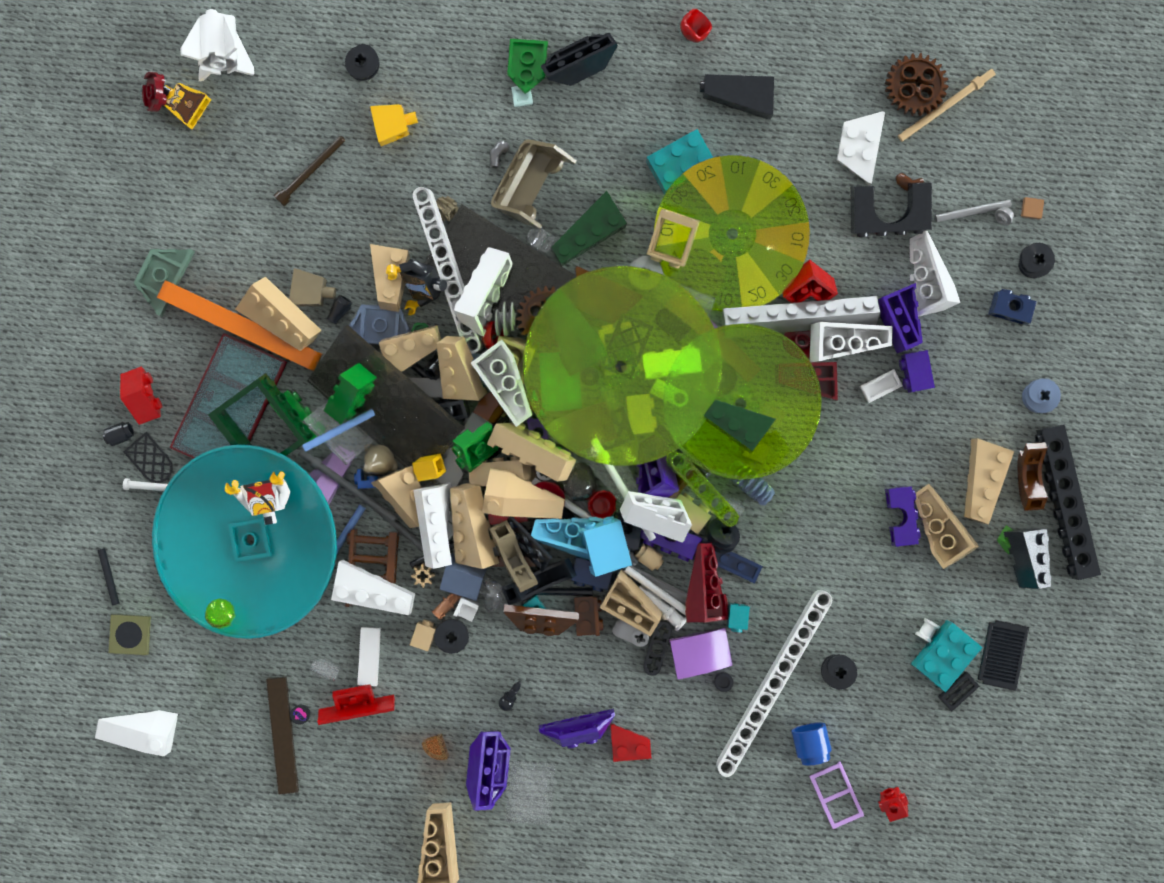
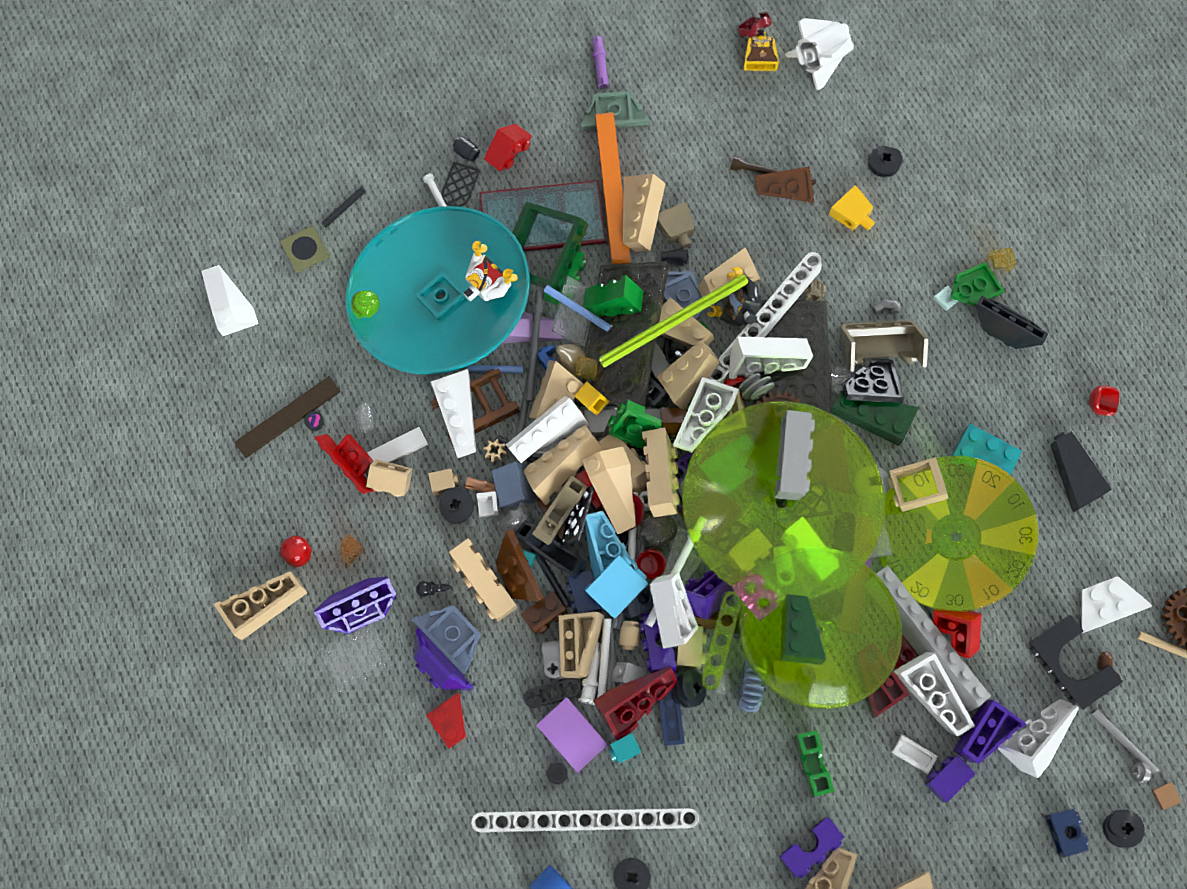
camera: 60 degrees right, 15 degrees down
none -> red hair [280,535,312,567]
none -> tan brick [366,459,413,497]
none -> sand blue wing [411,605,481,676]
none -> tan wedge [449,538,517,622]
none -> clear yellow tile [576,356,598,380]
none -> medium lavender pin [592,36,609,89]
none -> lime axle [599,274,748,367]
none -> light grey brick [612,662,647,686]
none -> brick [732,570,779,621]
none -> reddish brown wing [755,166,814,203]
none -> light grey piece [775,410,815,501]
none -> green arch [794,730,835,797]
none -> black plate [843,358,904,403]
none -> clear yellow panel [986,247,1017,272]

